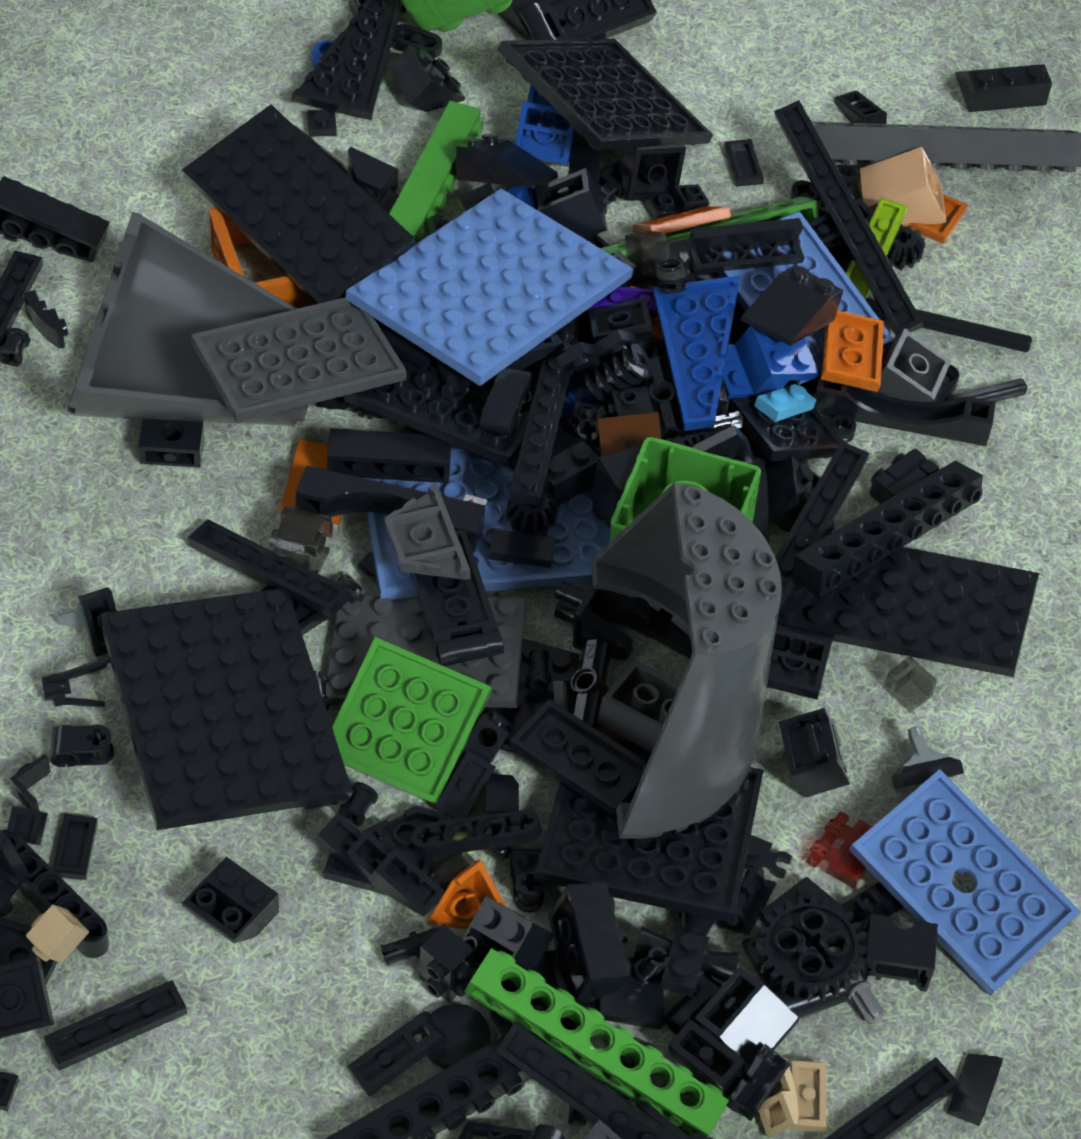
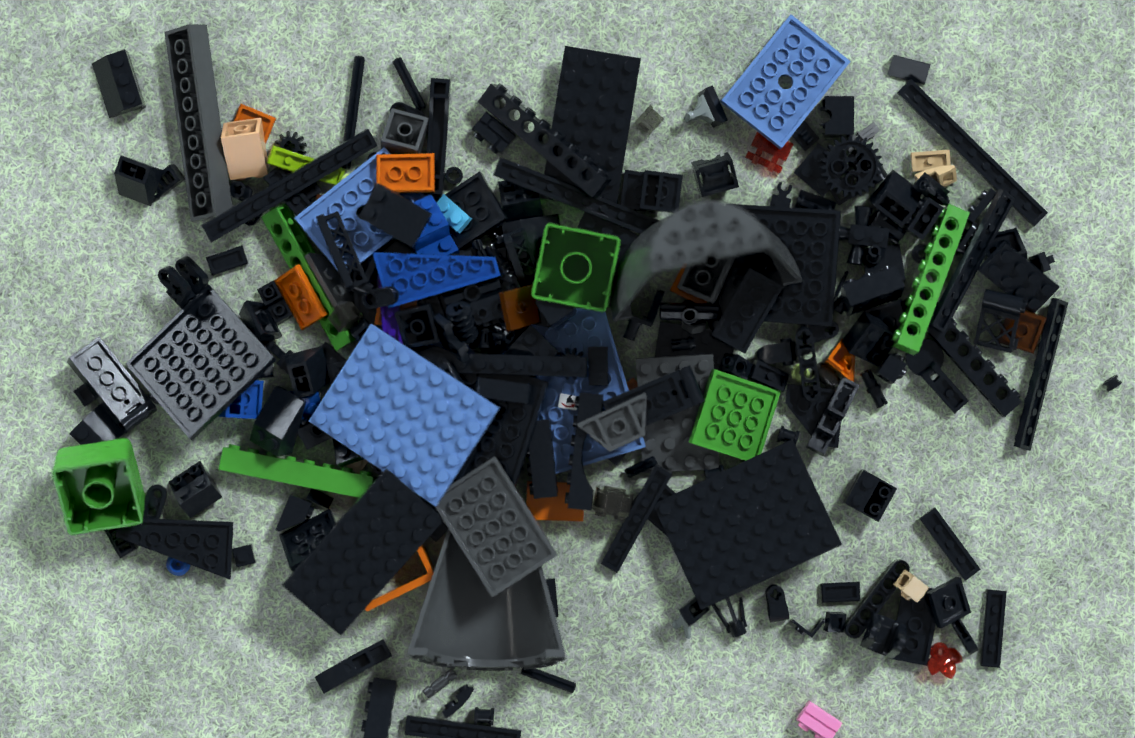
camera: 90 degrees left, 35 degrees up
none -> black slope [114,155,163,206]
none -> black piece [158,256,209,309]
none -> black slope [315,639,392,694]
none -> dark grey axle [423,669,457,698]
none -> black axle [521,668,576,693]

